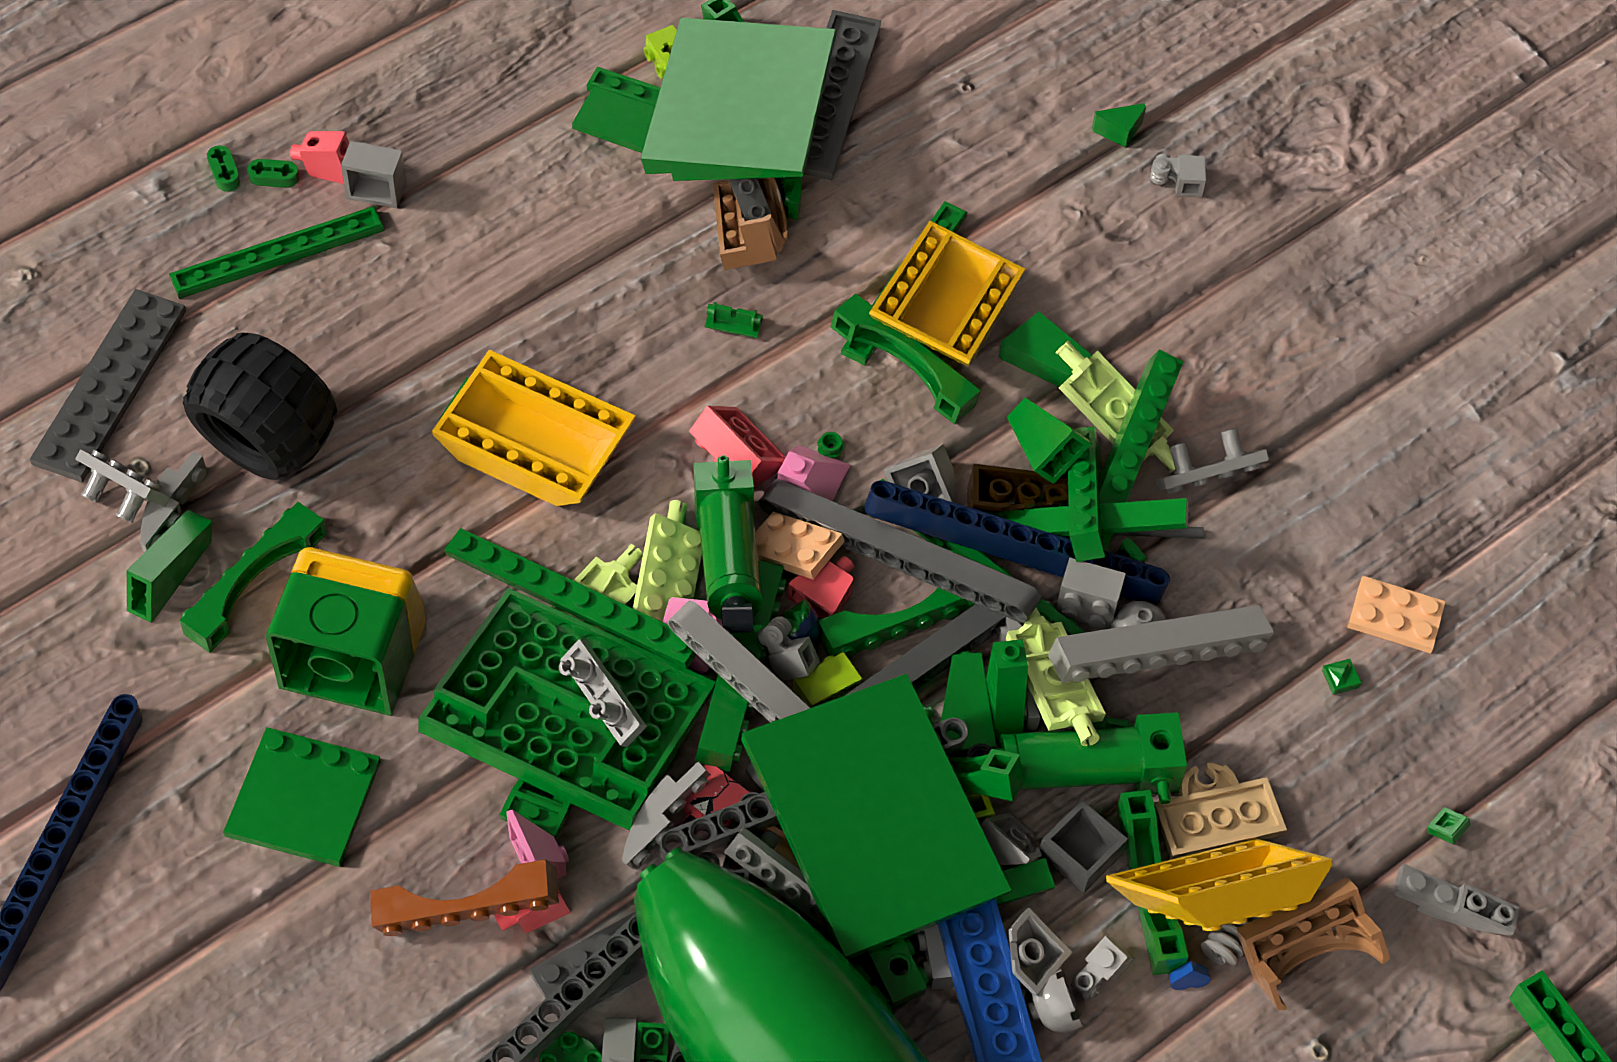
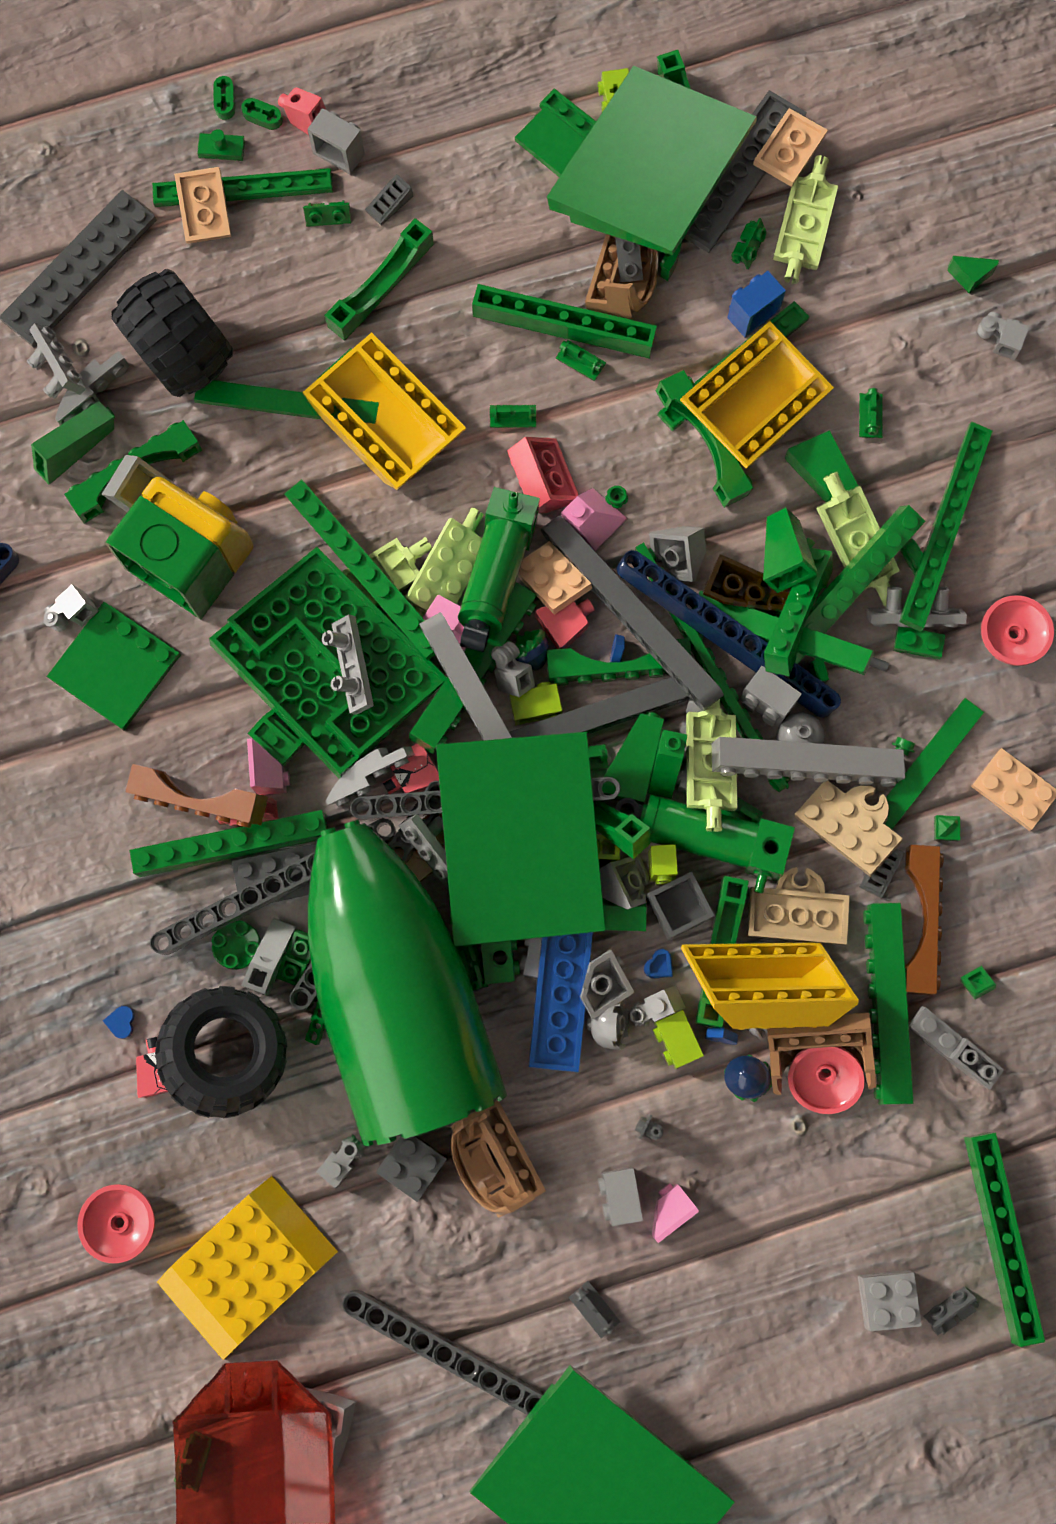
camera: 25 degrees right, 20 degrees up
none -> light grey brick [44,584,99,632]
none -> light grey piece [102,455,174,512]
none -> green brick [129,810,328,877]
none -> light nougat plate [174,167,232,244]
none -> green tile [194,380,379,424]
none -> green tile [197,129,245,161]
none -> green hinge [303,200,351,227]
none -> green arch [324,218,434,341]
none -> dark grey slope [365,175,413,226]
none -> green brick [472,284,657,359]
none -> green hinge [490,405,536,428]
none -> blue tile [610,634,625,662]
none -> blue tile [644,949,673,979]
none -> lime brick [648,844,678,885]
none -> lime brick [652,1010,704,1069]
none -> dark blue hair [724,1055,772,1102]
none -> blue piece [727,271,786,338]
none -> green hinge [731,218,767,270]
none -> light nougat plate [753,108,828,187]
none -> green plate [767,776,790,792]
none -> yellowish green plate [773,155,838,284]
none -> coral dish [788,1046,864,1114]
none -> tan plate [795,781,903,877]
none -> green hinge [859,388,883,438]
none -> dark grey slope [859,848,905,898]
none -> green brick [863,903,914,1105]
none -> green tile [885,698,984,830]
none -> green plate [892,737,916,756]
none -> green plate [893,626,945,660]
none -> green plate [899,422,993,631]
none -> green beam [900,538,923,575]
none -> dark orange arch [905,844,944,996]
none -> coral dish [981,595,1054,666]

